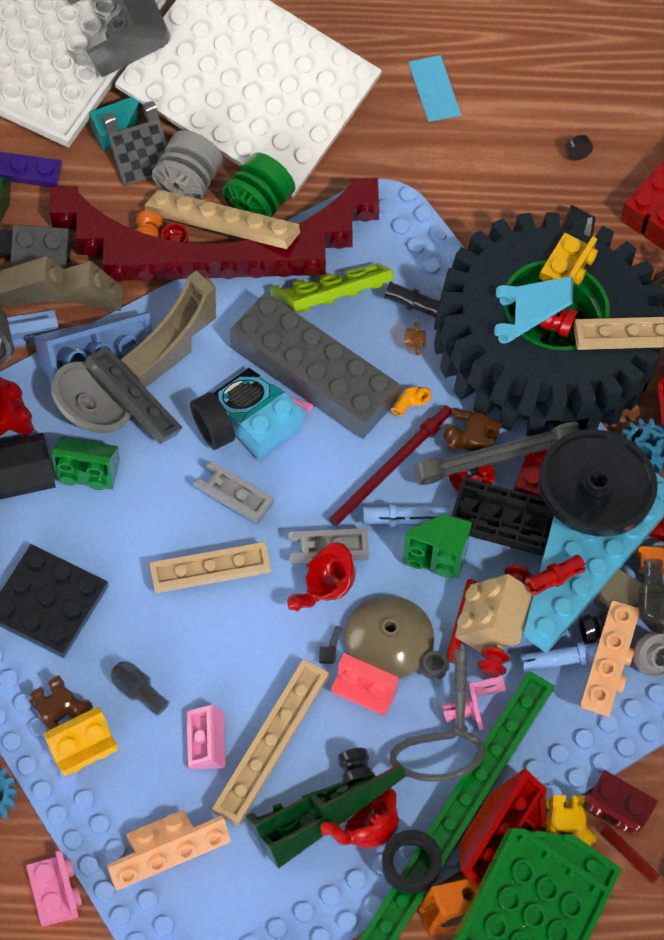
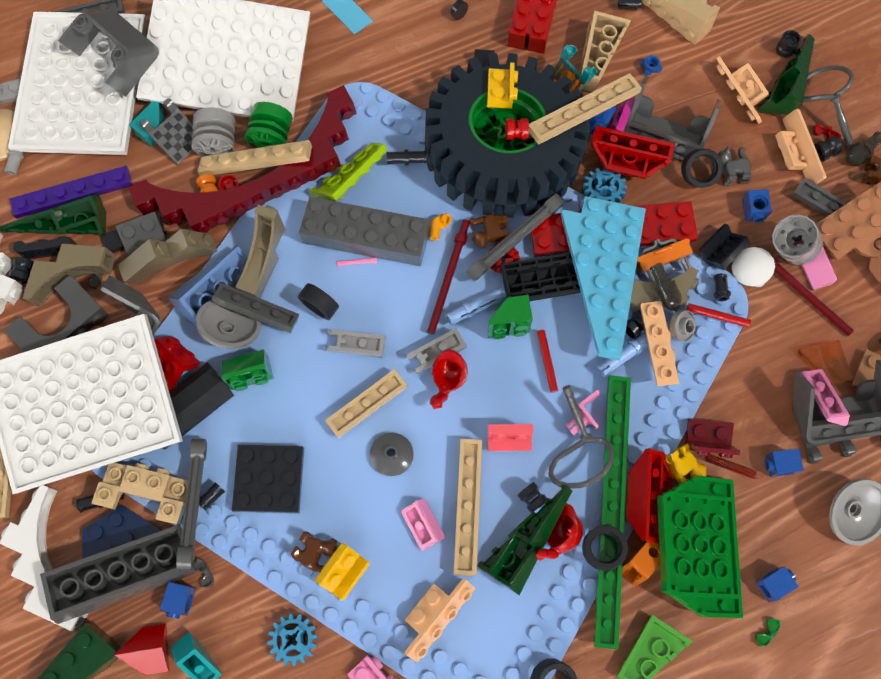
camera: 20 degrees left, 10 degrees up
light blue panel [7,310,59,348] -> none
clear smoke arm [111,661,170,717] -> none
medium azure slope [214,368,303,460] -> none
clear smoke hand [319,626,342,664] -> none
dark tan dish [345,596,434,679] -> none
clear orange plate [405,322,426,356] -> none
dark grey plate [420,651,450,680] -> none
tan brick [455,564,533,678] -> none
medium azure flag [494,277,573,344] -> none
red pin [525,554,586,596] -> none
black dish [539,429,658,537] -> none
none -> dark grey dish [370,433,413,476]

